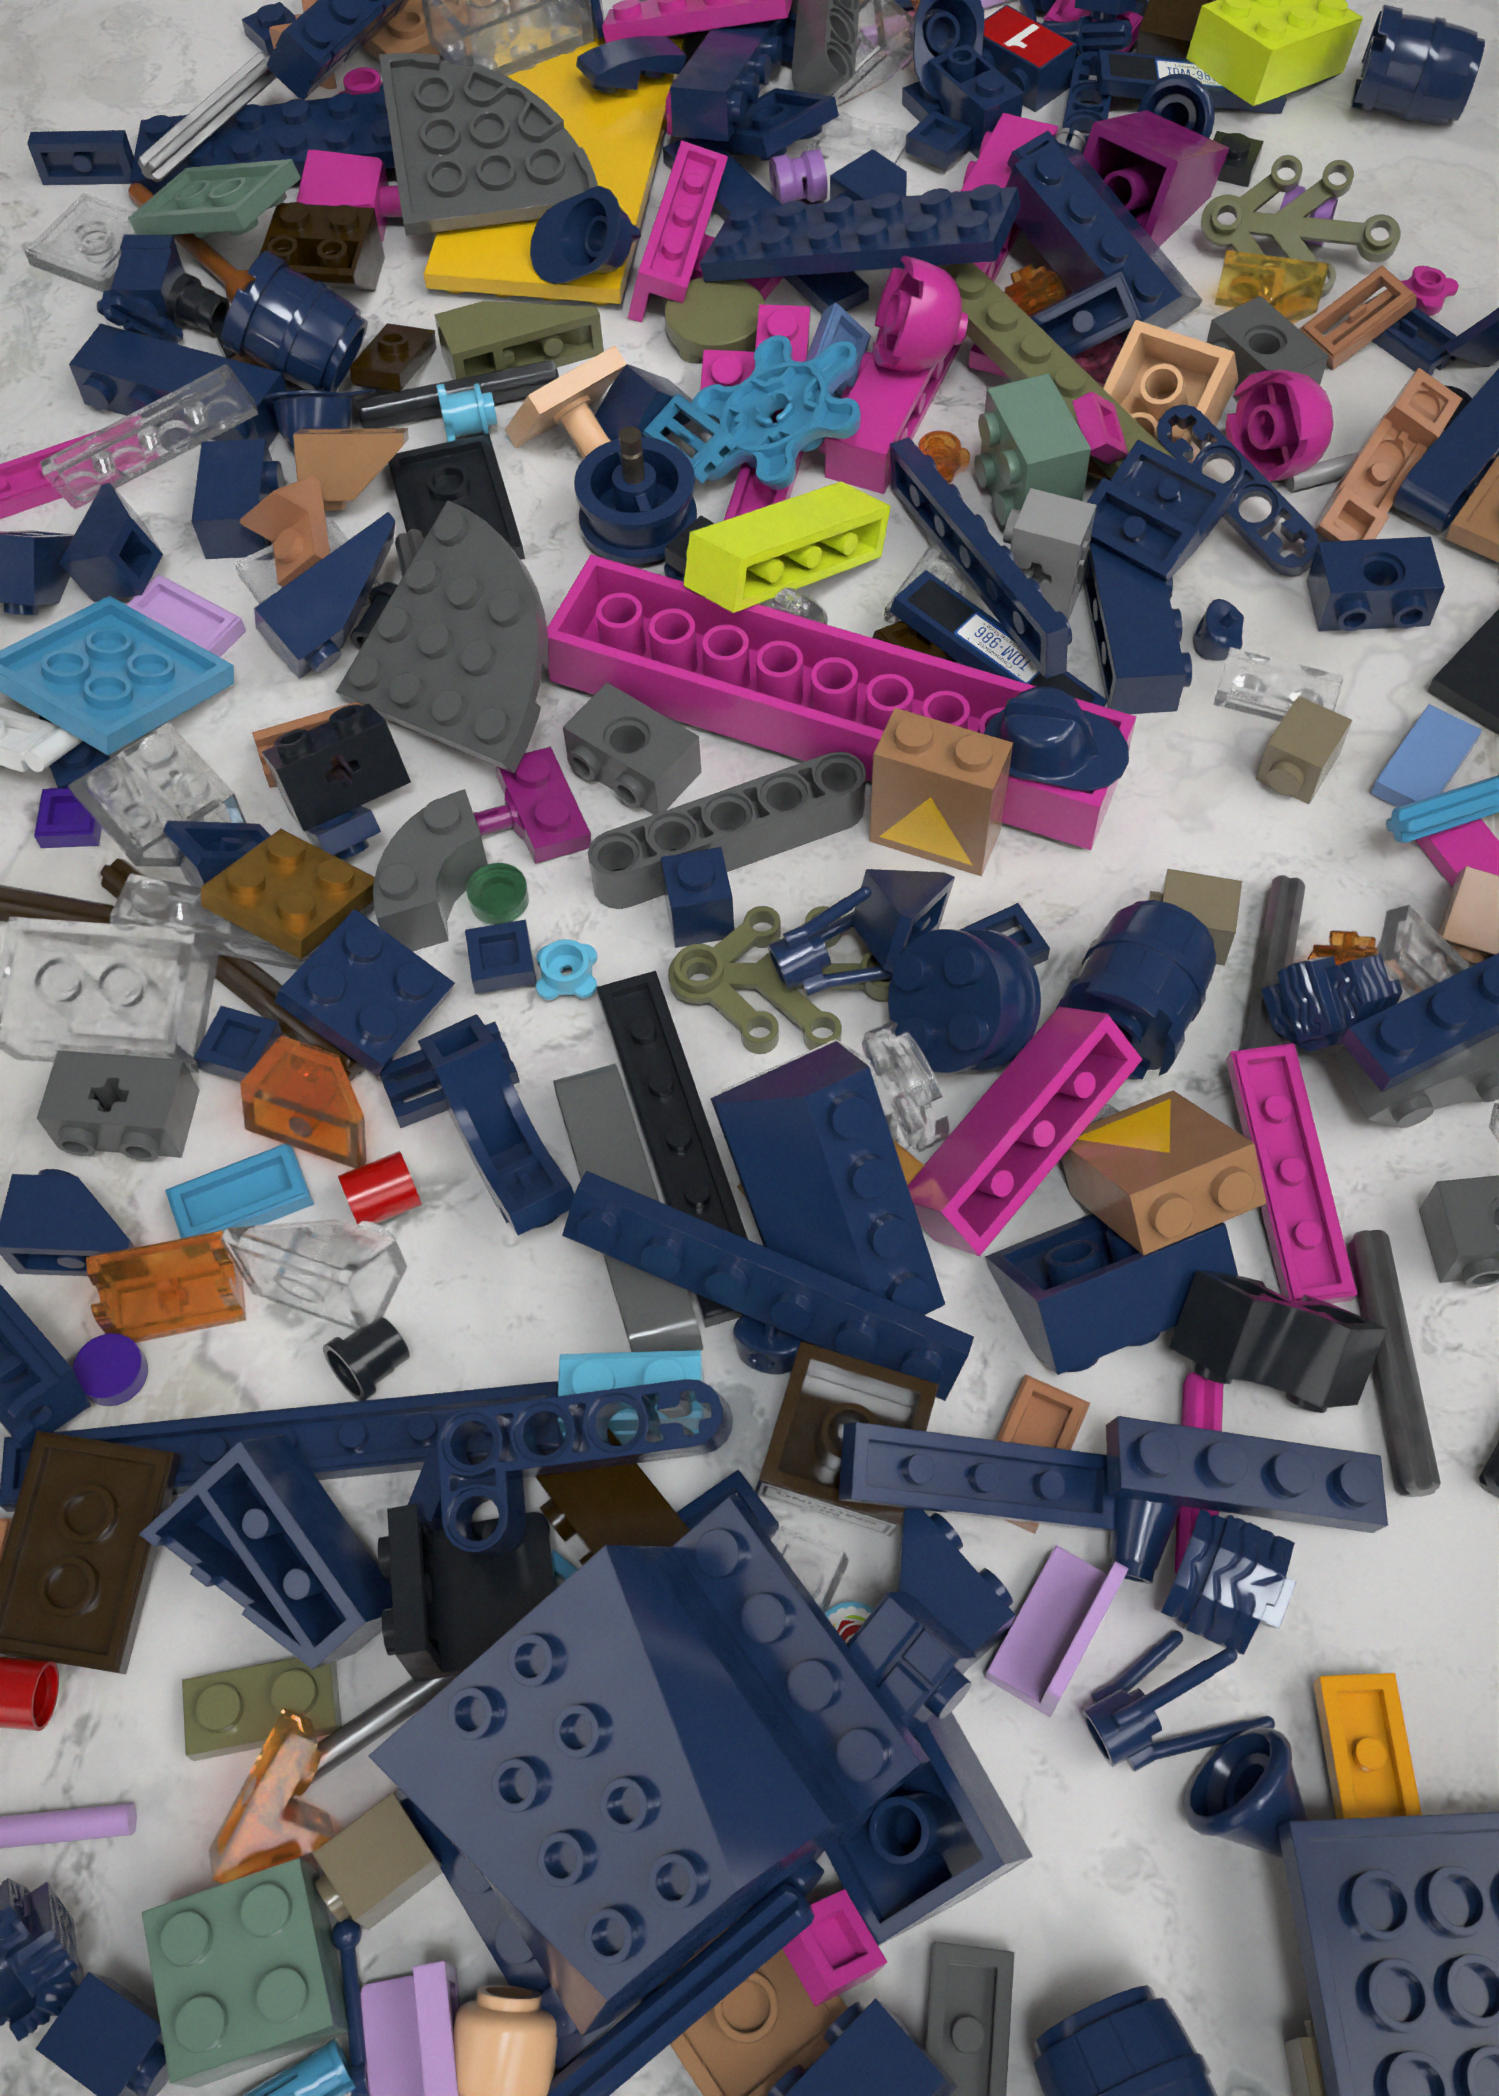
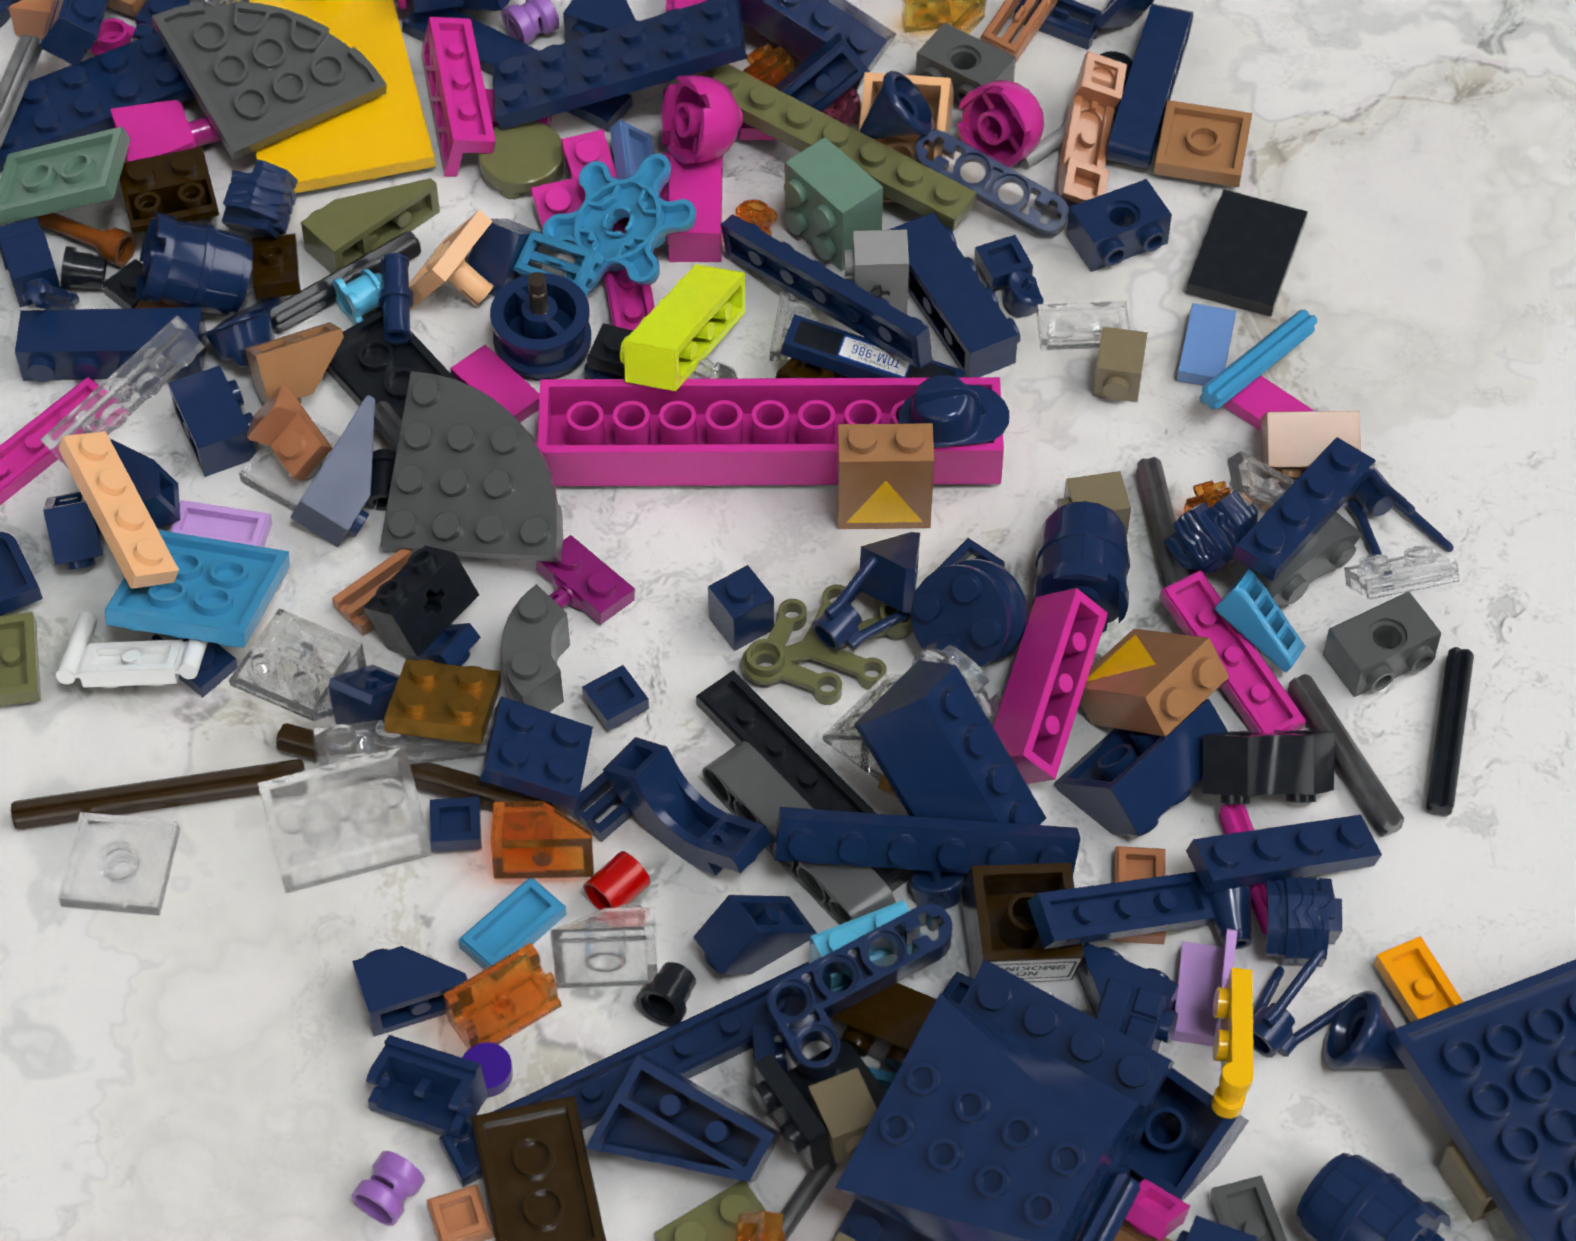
camera: 25 degrees left, 5 degrees down
dark purple tile [34,787,106,848] -> none
dark grey brick [37,1050,200,1161] -> none
clear green tile [466,863,529,925] -> none
dark blue piece [530,186,641,284] -> none
medium azure plate [536,939,597,1000] -> none
dark grey brick [563,682,702,815] -> none
dark grey beam [588,752,866,909] -> none
dark pink plate [1072,391,1128,465] -> none
dark blue slope [1087,440,1235,581] -> none
none -> light nougat plate [58,431,179,589]
none -> dark blue hair [221,159,298,239]
none -> dark blue pin [378,253,414,344]
none -> dark pink tile [450,345,540,422]
none -> dark blue slope [694,895,817,975]
none -> dark tan brick [808,1068,877,1164]
none -> dark blue hat [860,71,934,140]
none -> dark blue plate [974,235,1033,290]
none -> yellow plate [1211,967,1254,1119]
none -> dark azure slope [1214,568,1306,673]

